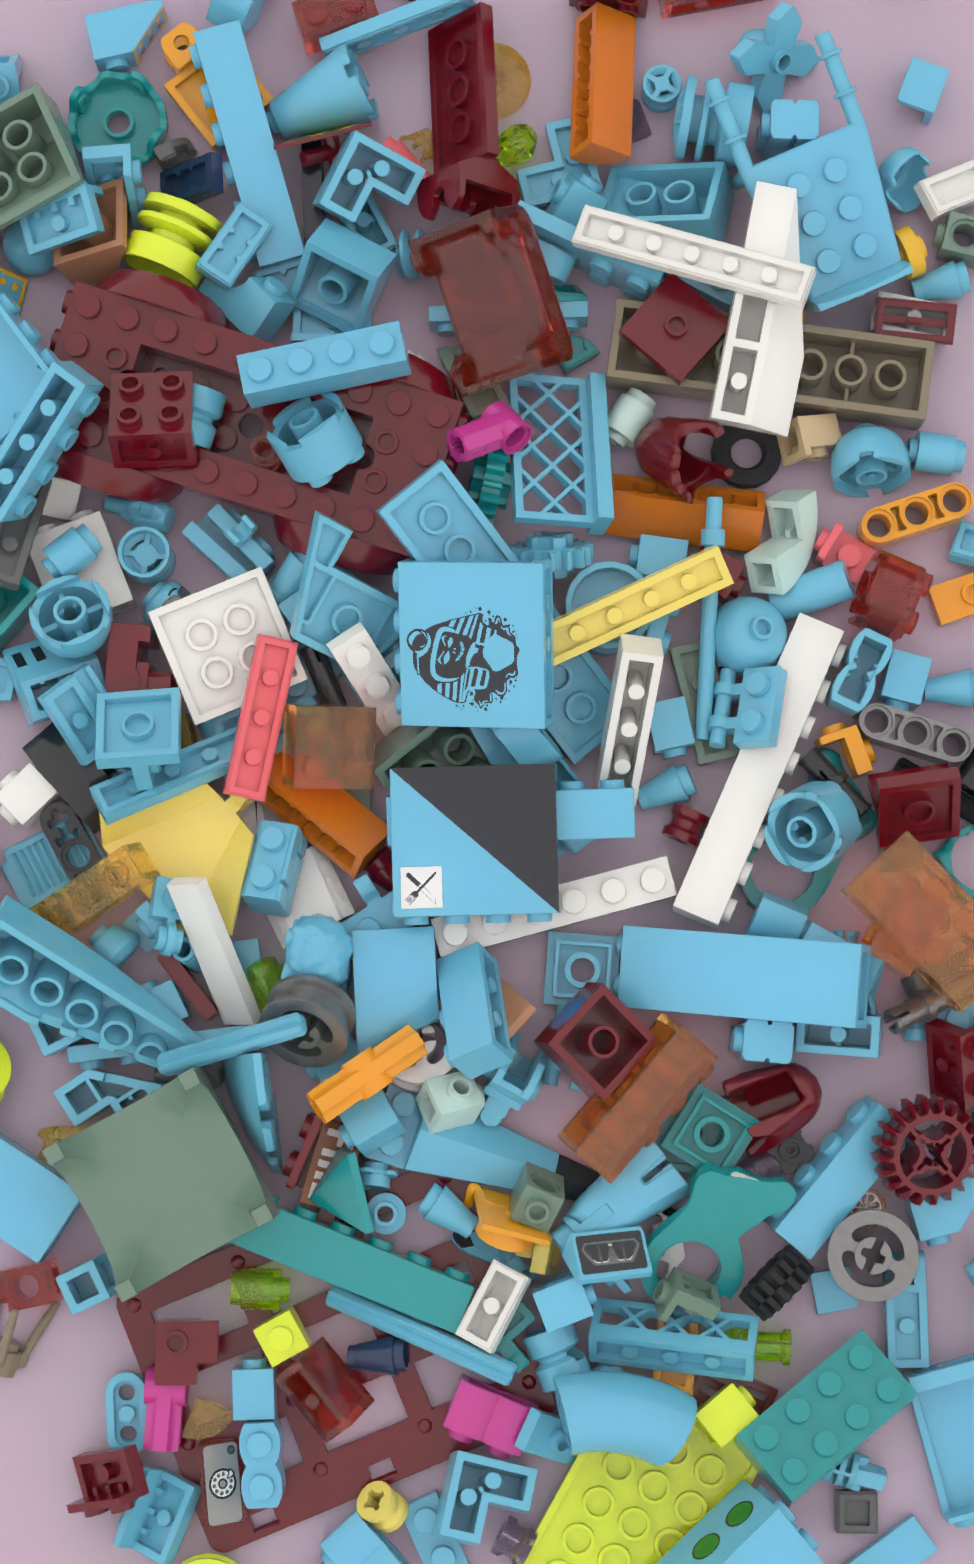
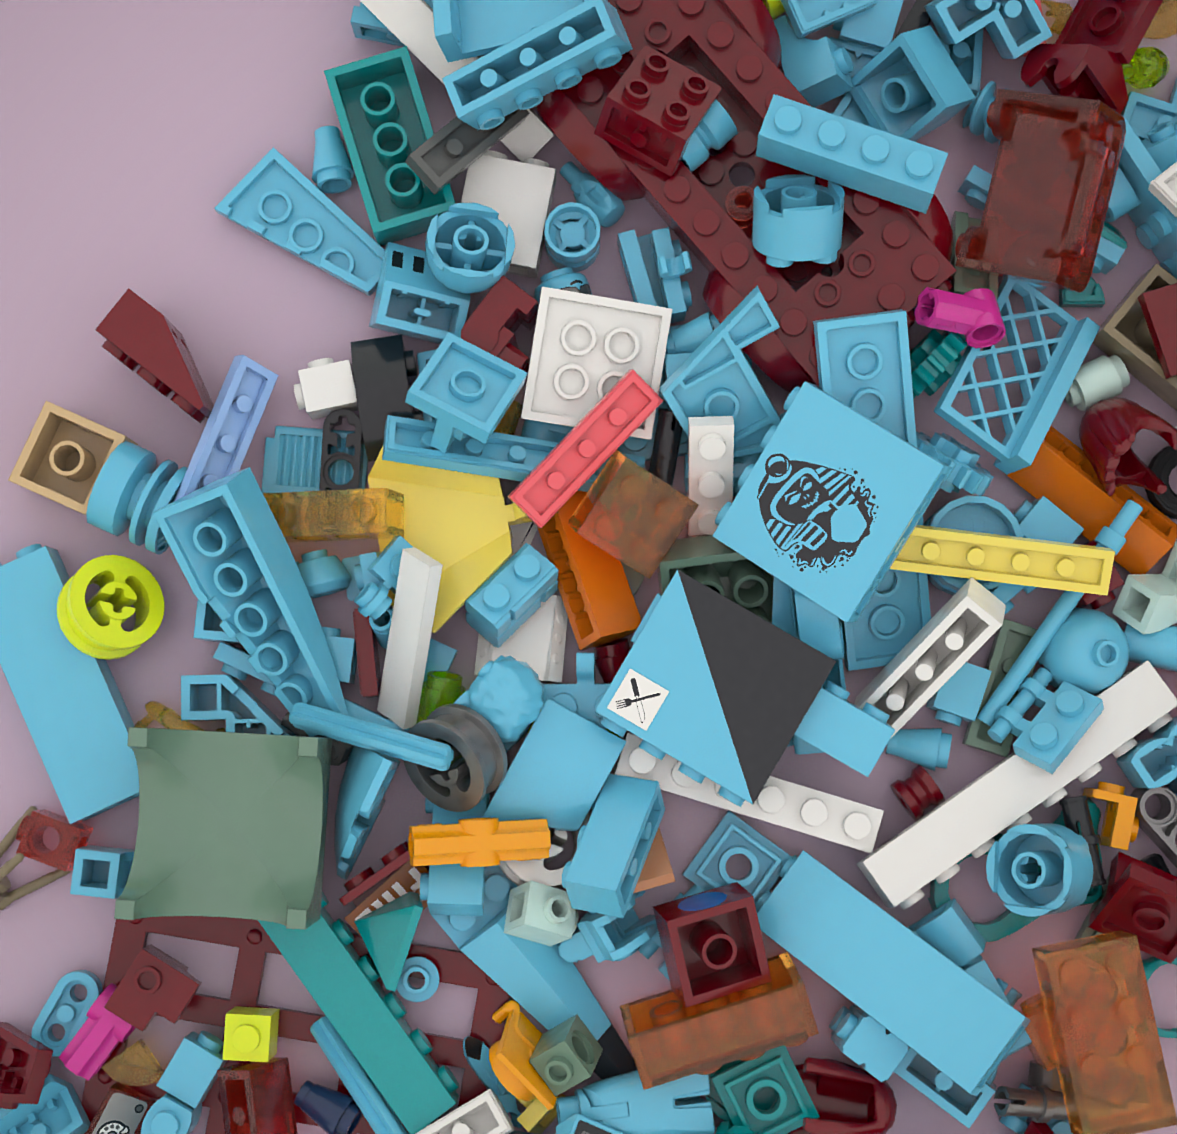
camera: 30 degrees right, 0 degrees up
medium azure plate [37,664,107,766] -> none
medium azure brick [41,523,103,578] -> none
clear neon green brick [230,1268,290,1310] -> none
medium azure plate [359,1162,398,1192] -> none
medium azure cone [416,1183,479,1239] -> none

